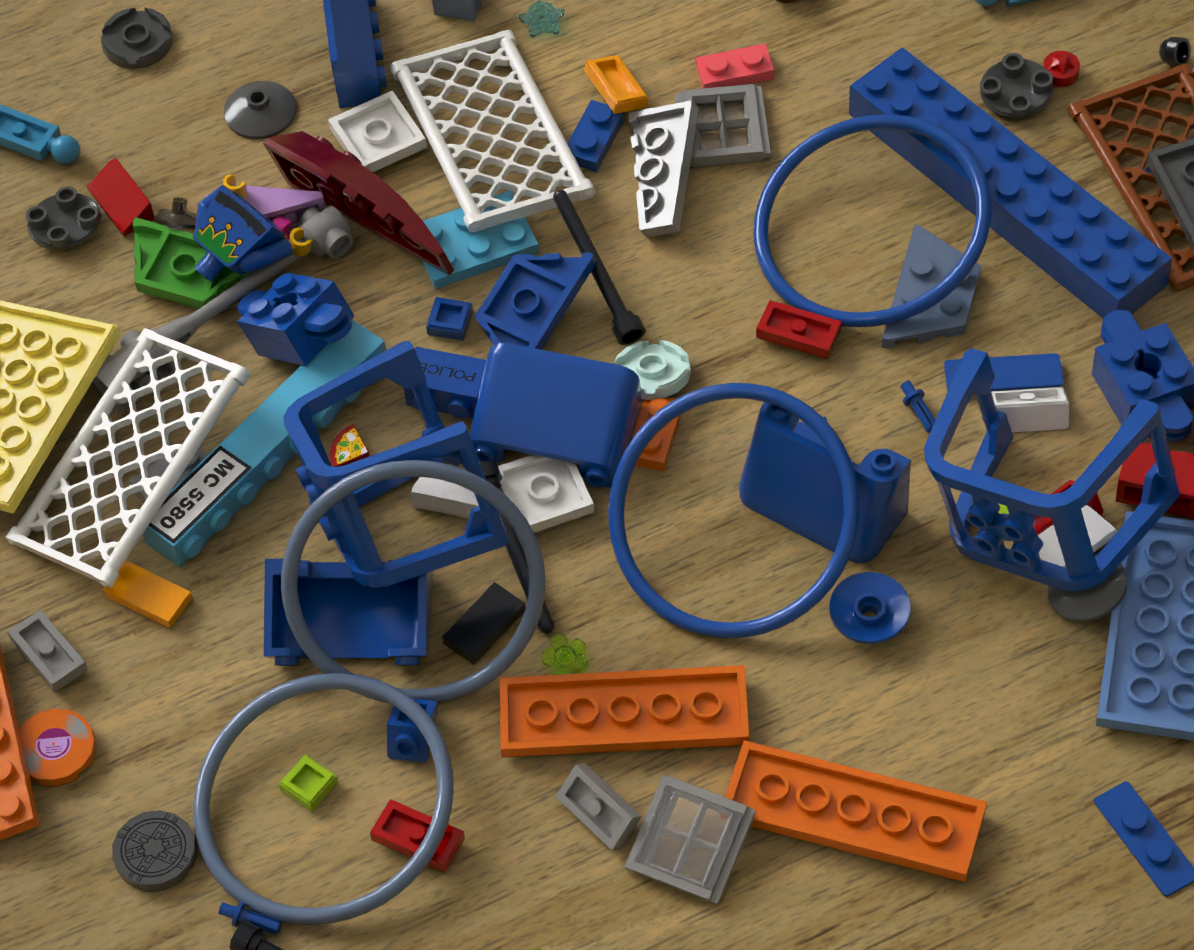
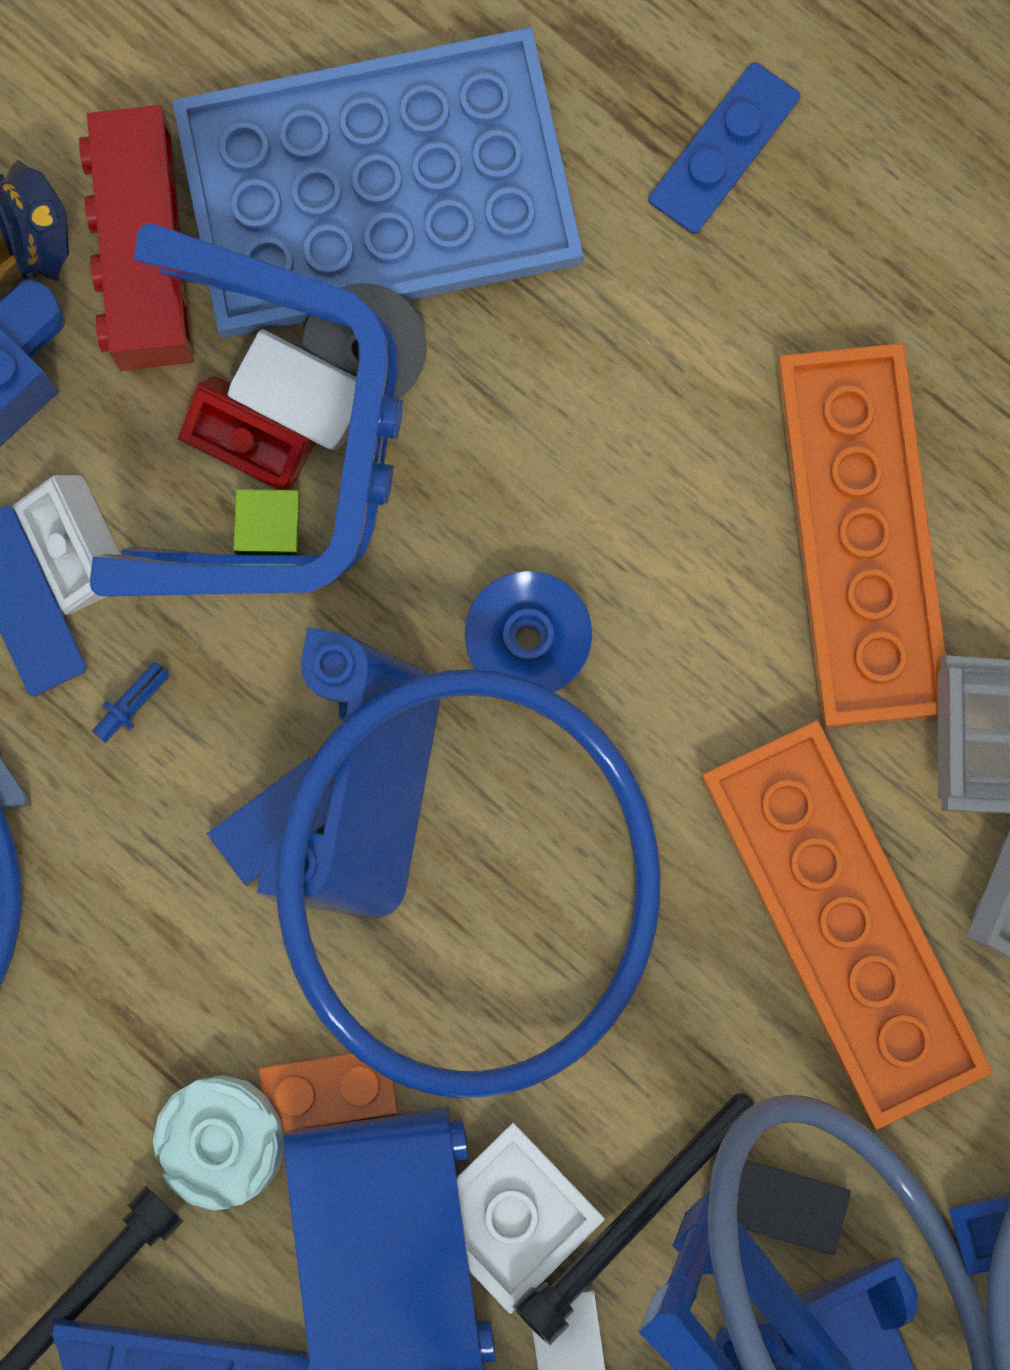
camera: 115 degrees left, 25 degrees up
clear neon green plant [541,634,587,675] -> none
red plate [756,300,842,359] -> none

